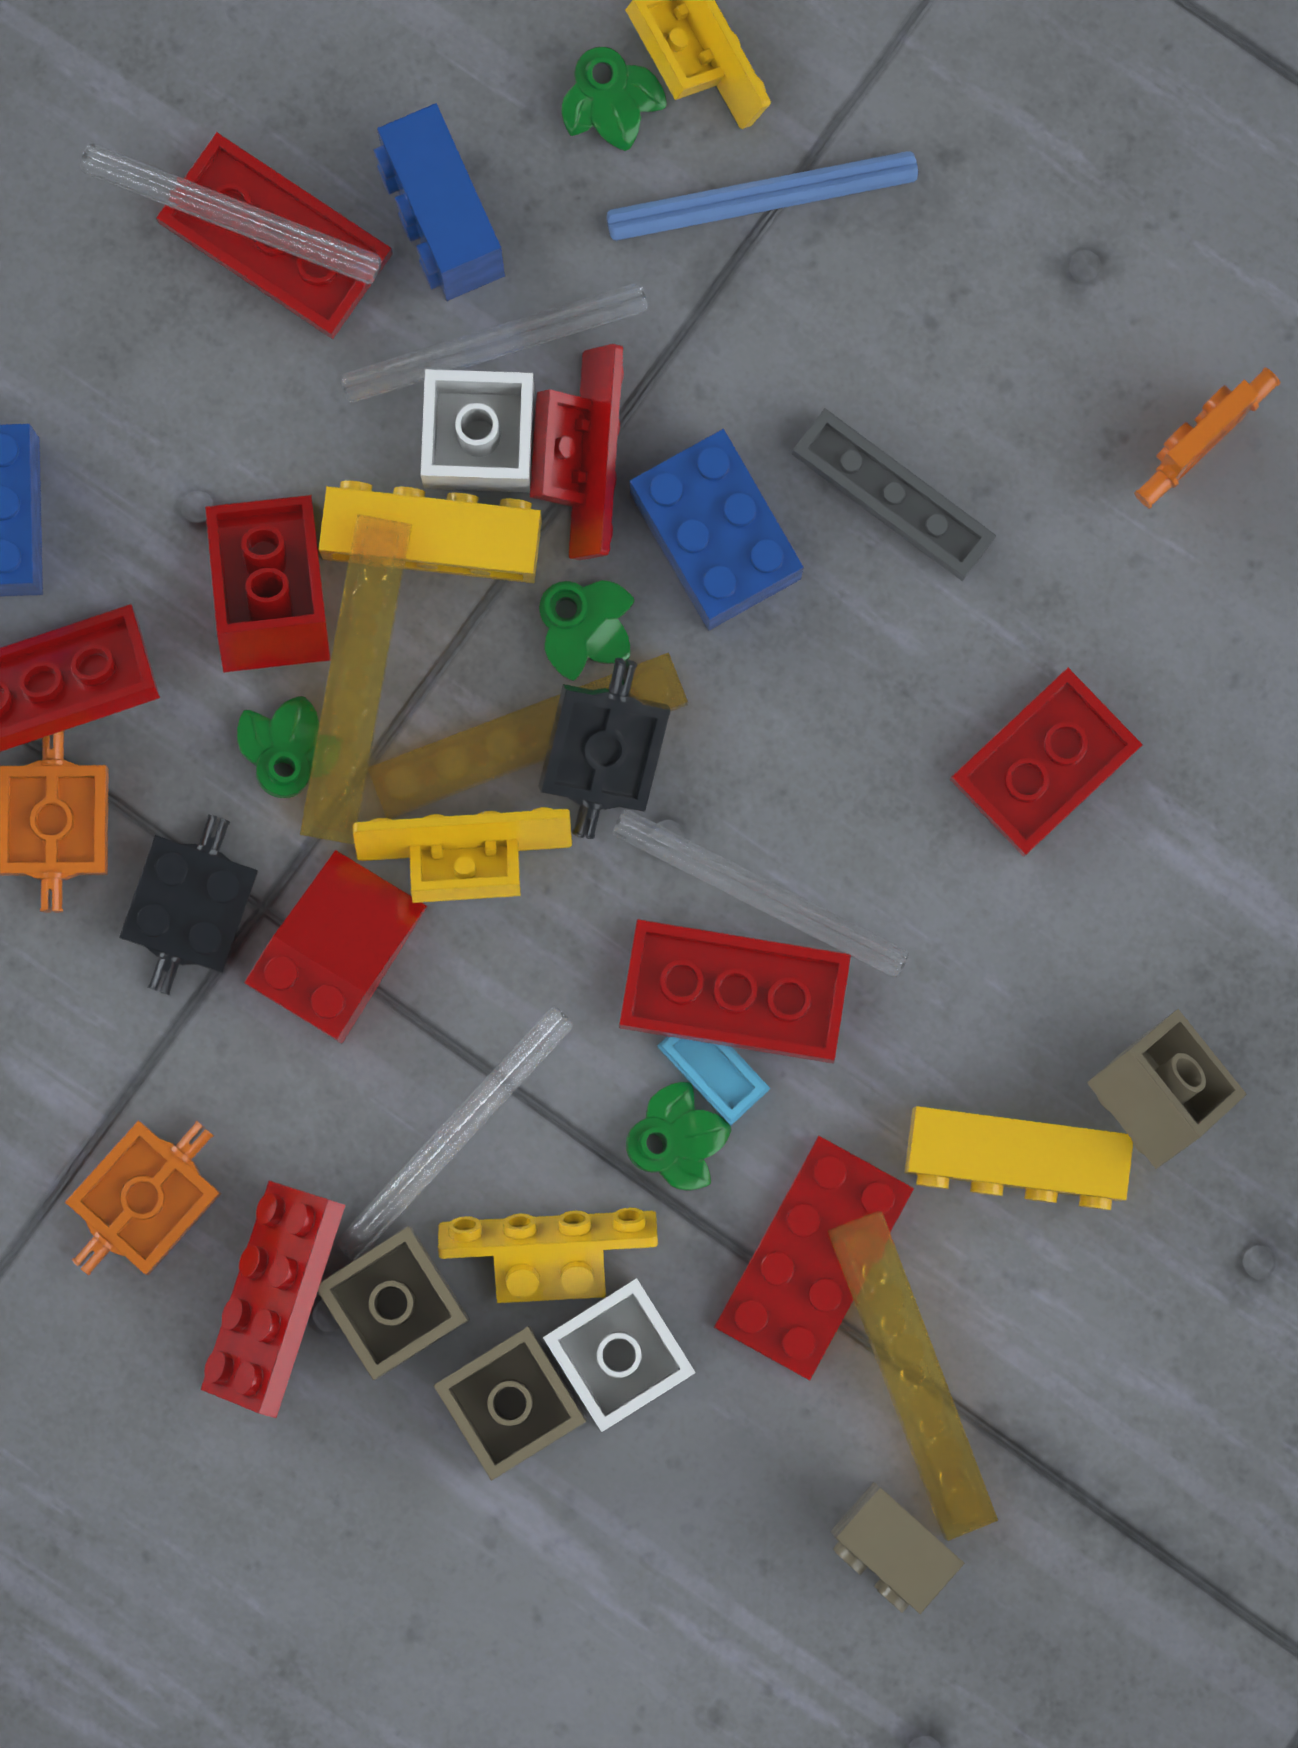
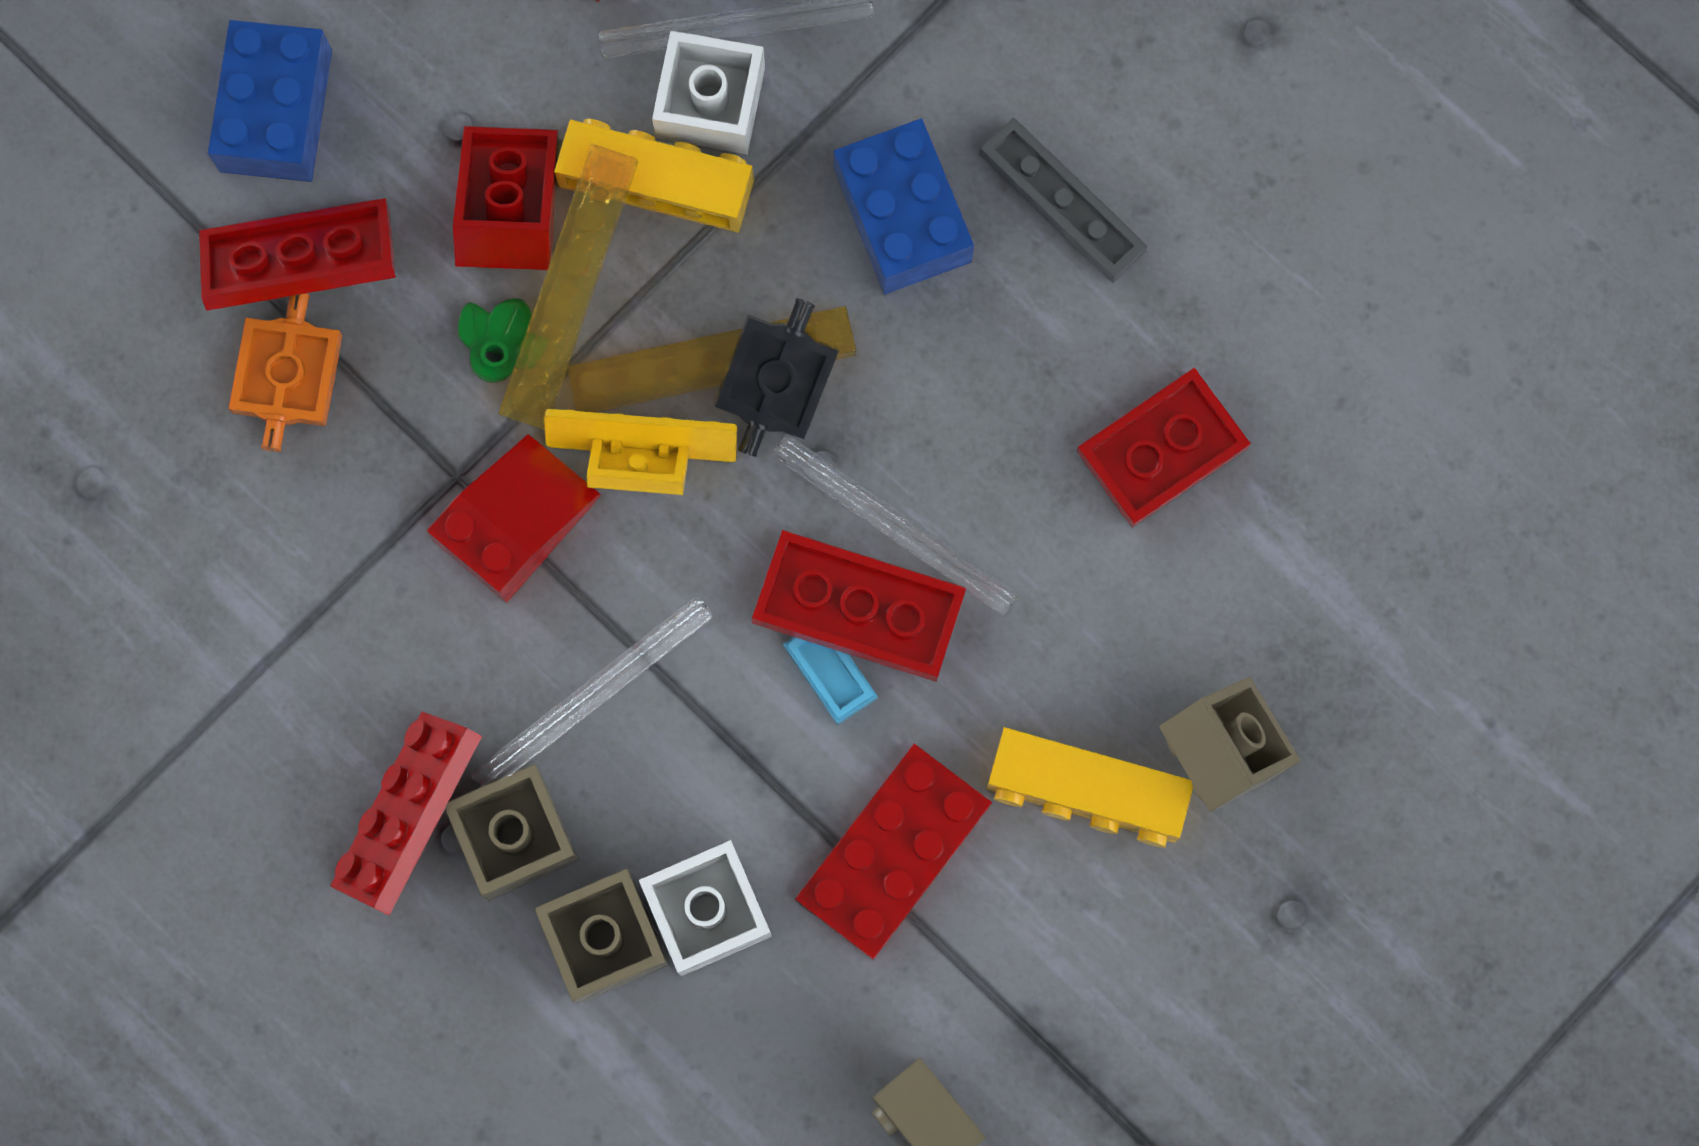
camera: 10 degrees right, 5 degrees down
orange plate [65,1120,222,1275] -> none
black plate [119,814,258,995] -> none
yellow bracket [438,1208,658,1303] -> none
red bracket [530,343,624,561] -> none
green plate [539,580,635,681] -> none
green plate [626,1082,731,1191] -> none
clear yellow plate [828,1211,998,1541] -> none
orange plate [1134,367,1281,509] -> none

